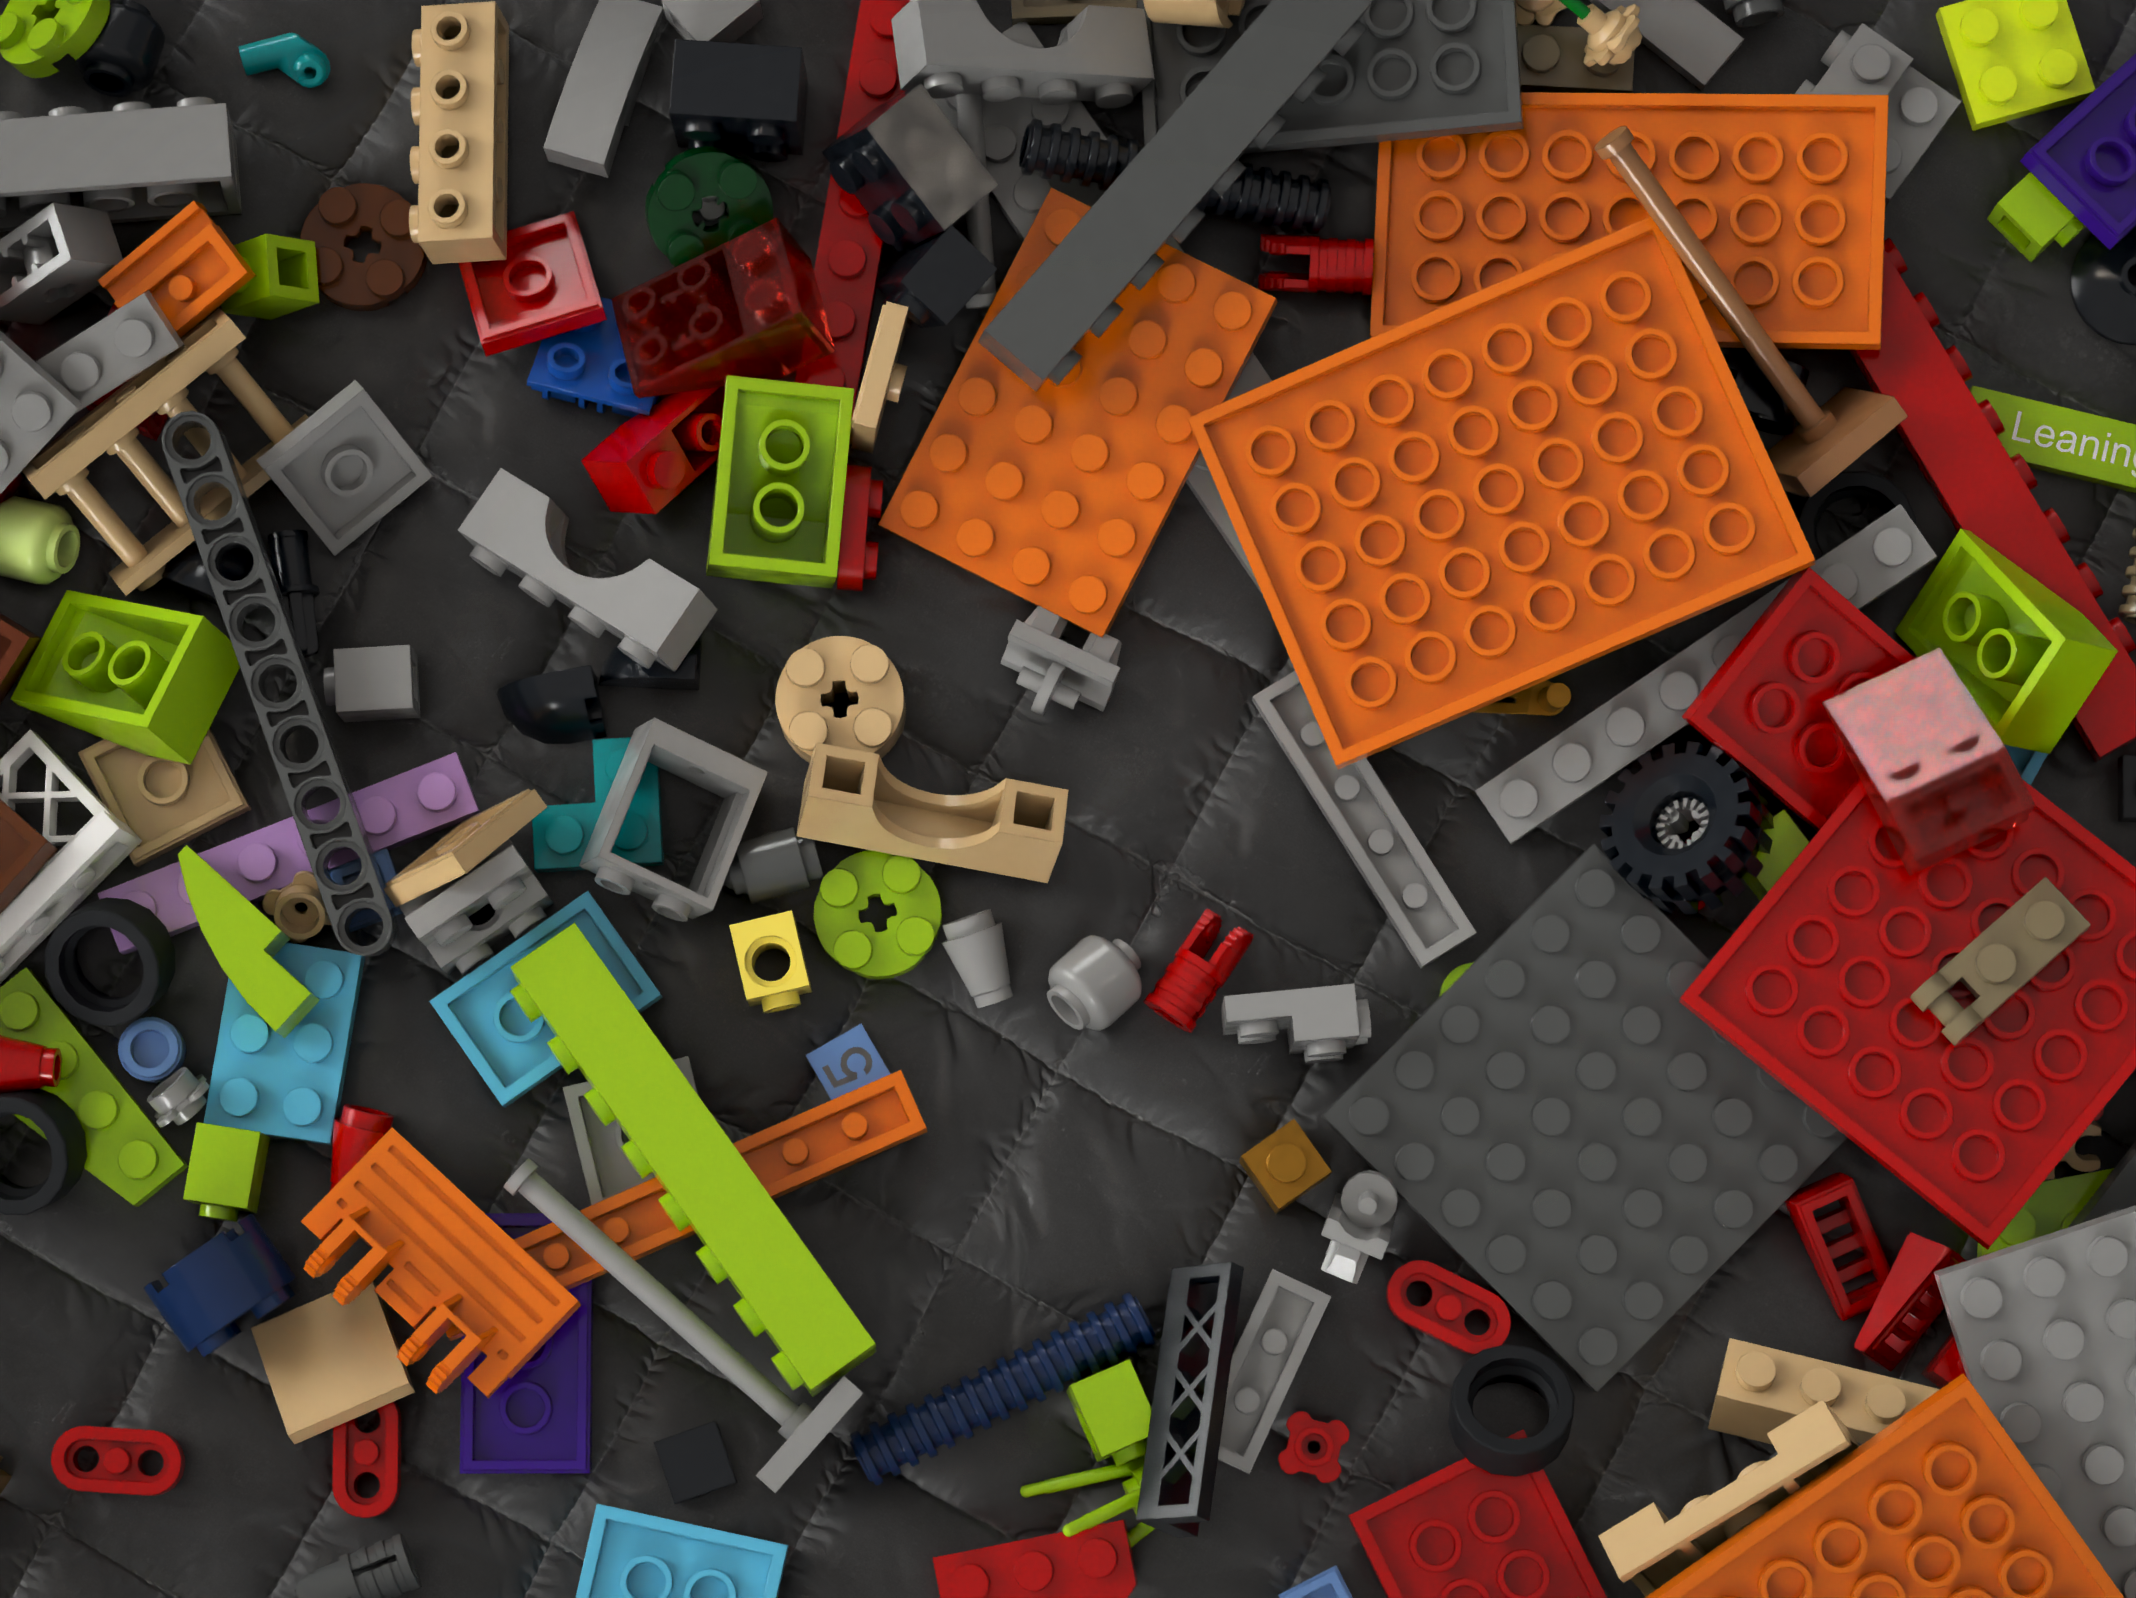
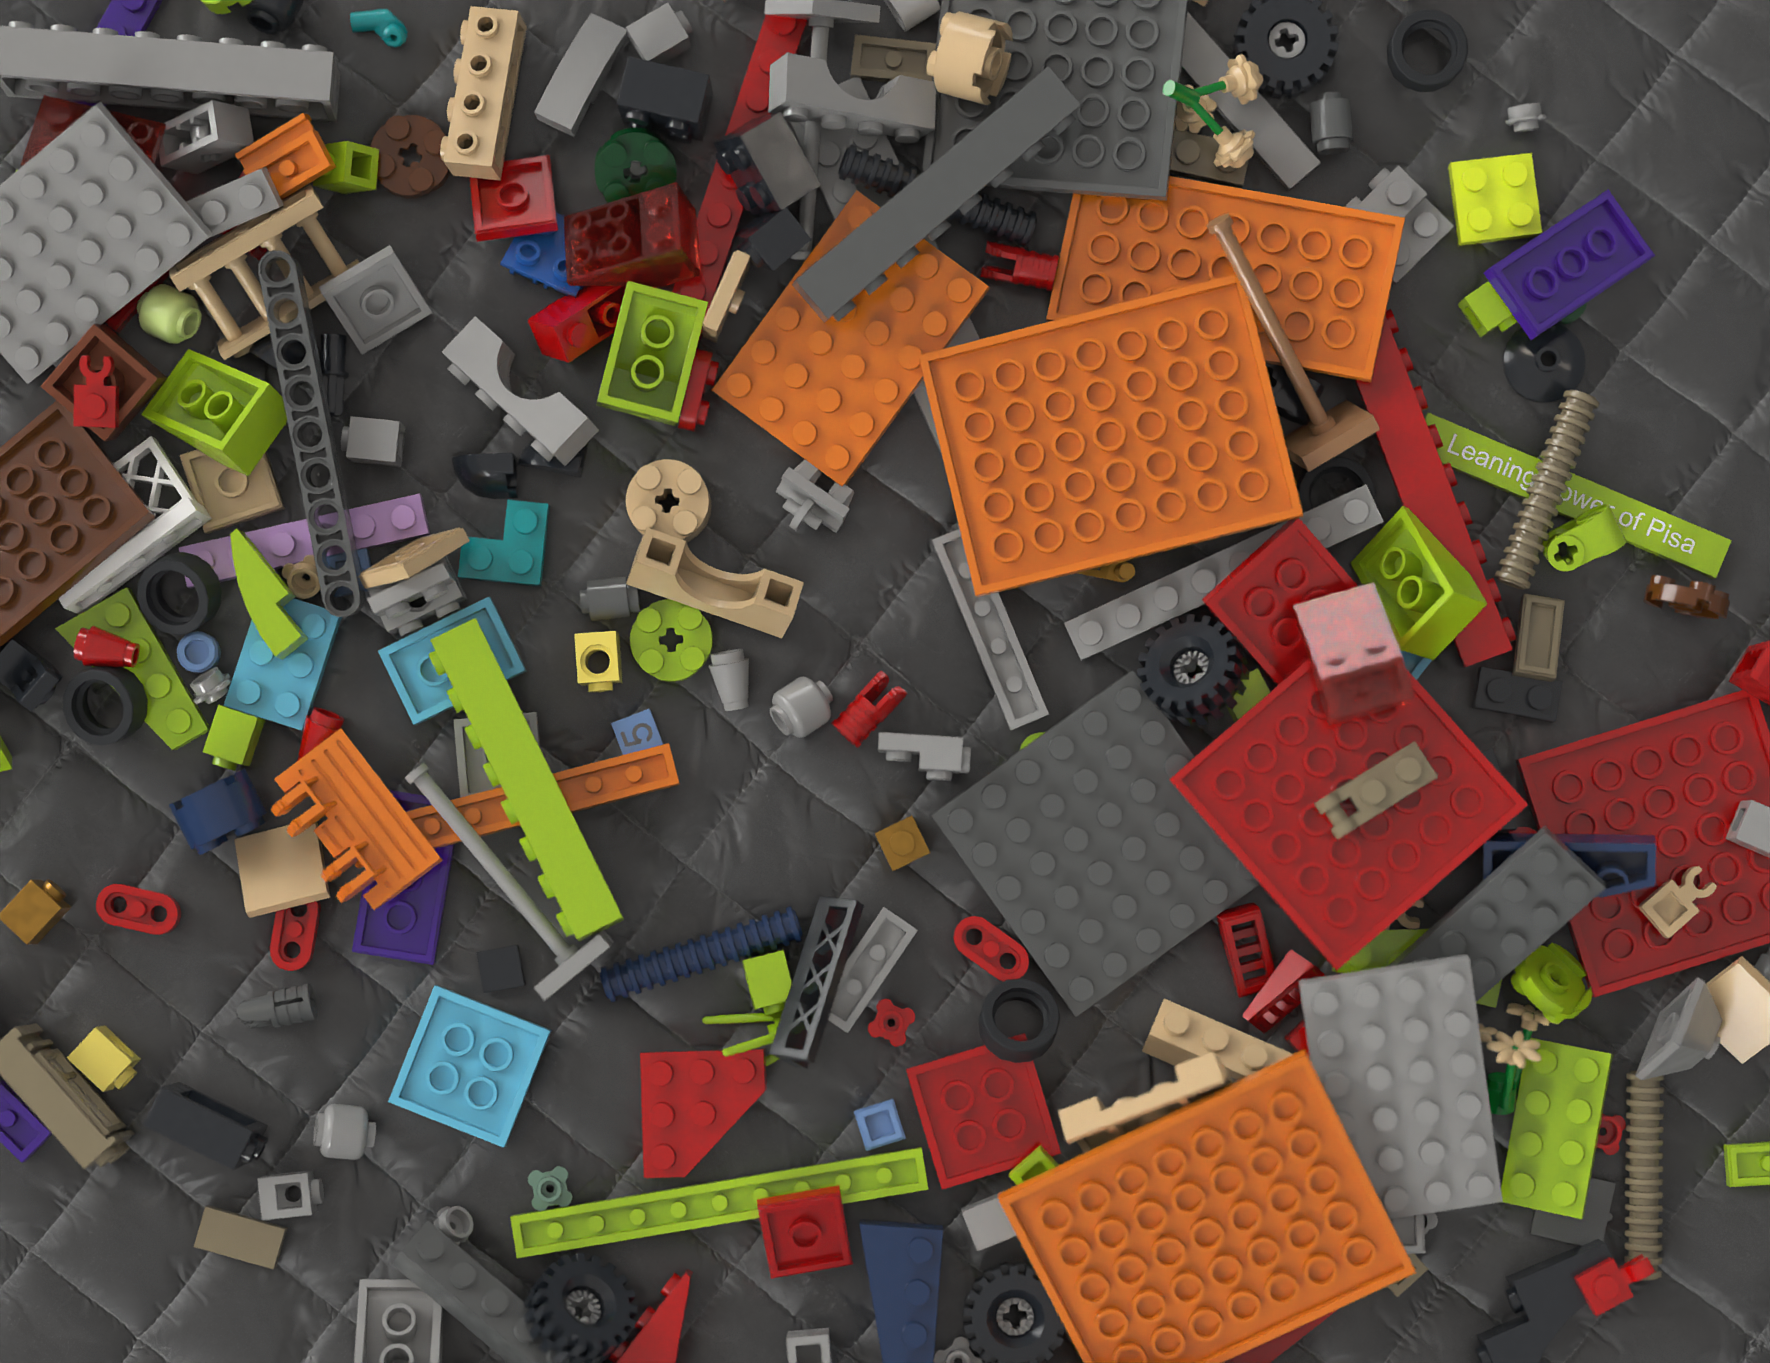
camera: 10 degrees right, 5 degrees up
light grey window [579,717,768,922] -> none
light grey hips [1321,1170,1398,1284] -> none

